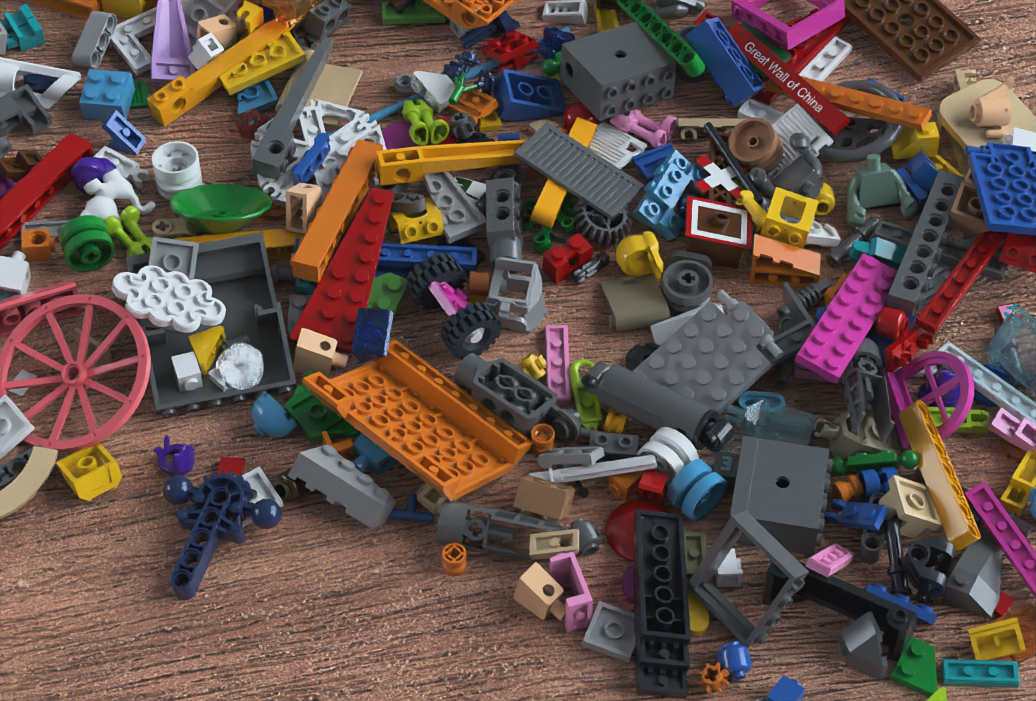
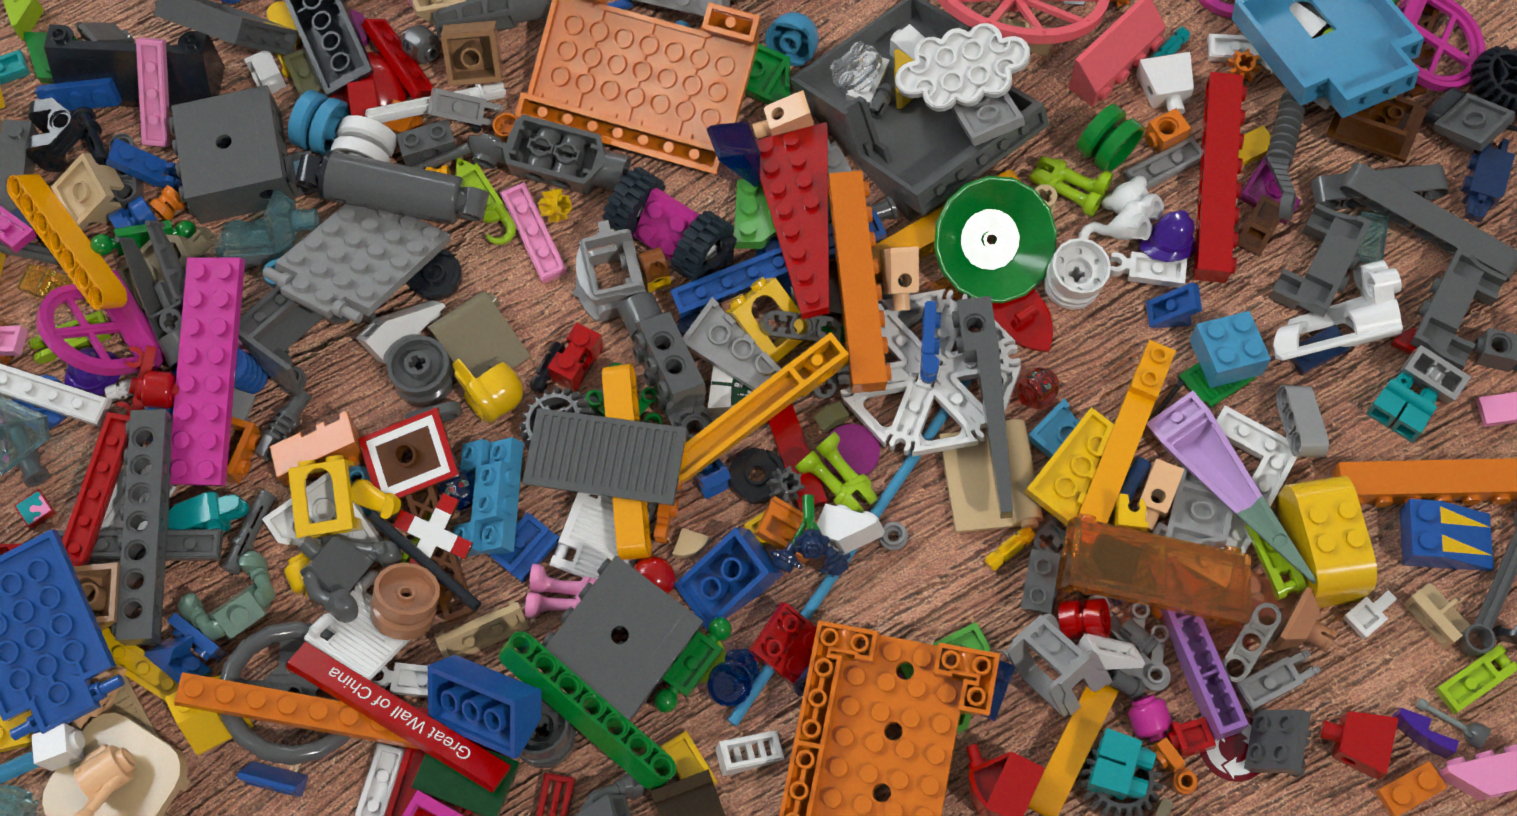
camera: 160 degrees right, 15 degrees up
white brick [188,33,224,70] -> none
none -> clear yellow slope [17,264,76,305]
none -> red tile [361,19,434,100]
none -> yellow axle [985,527,1035,571]
none -> red shield [992,288,1053,352]

